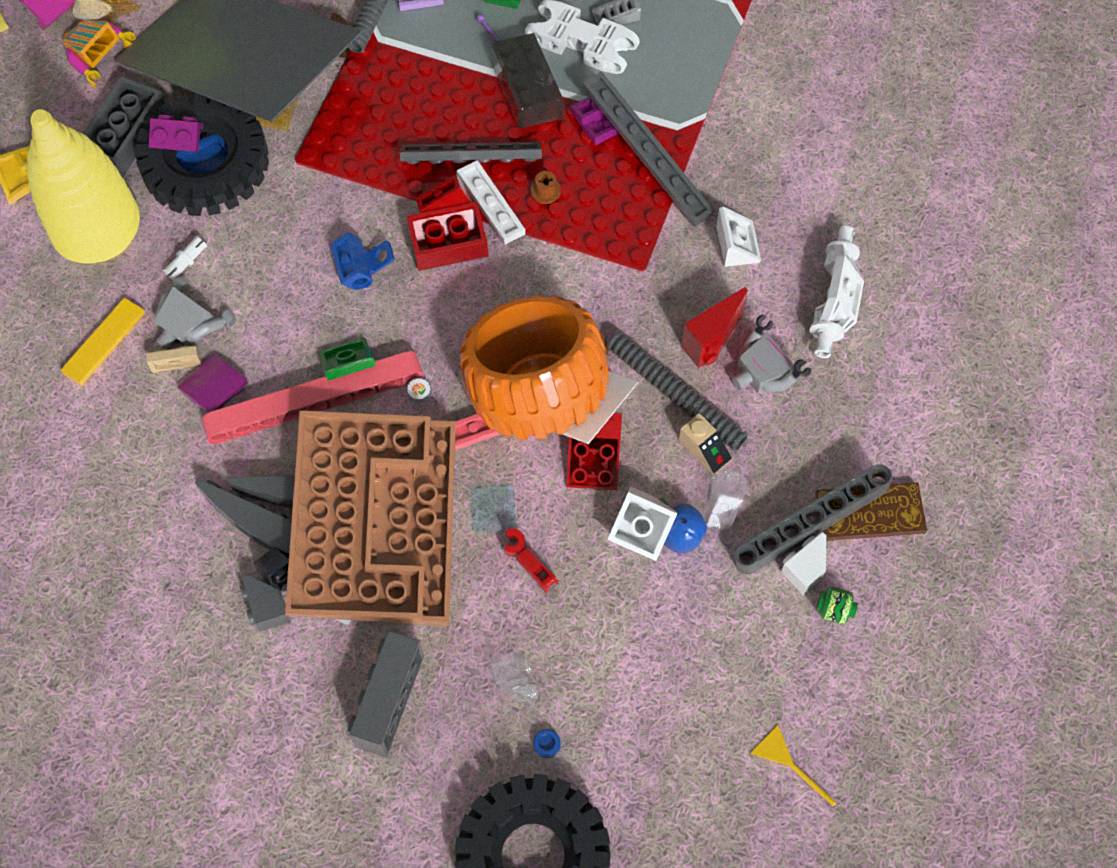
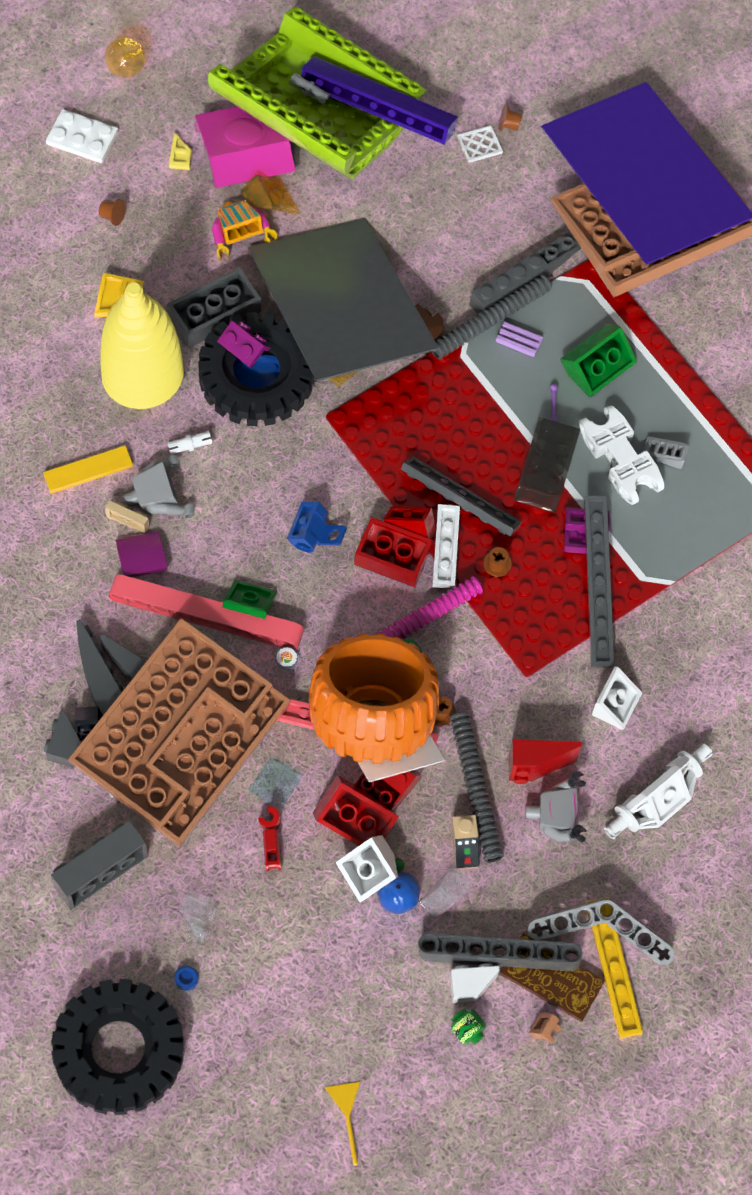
camera: 30 degrees right, 0 degrees up
none -> red slope [313,775,399,846]
none -> dark pink piece [376,576,483,639]
none -> light grey beam [527,898,674,965]
none -> nougat tile [528,1013,562,1042]
none -> yellow tile [585,897,643,1039]

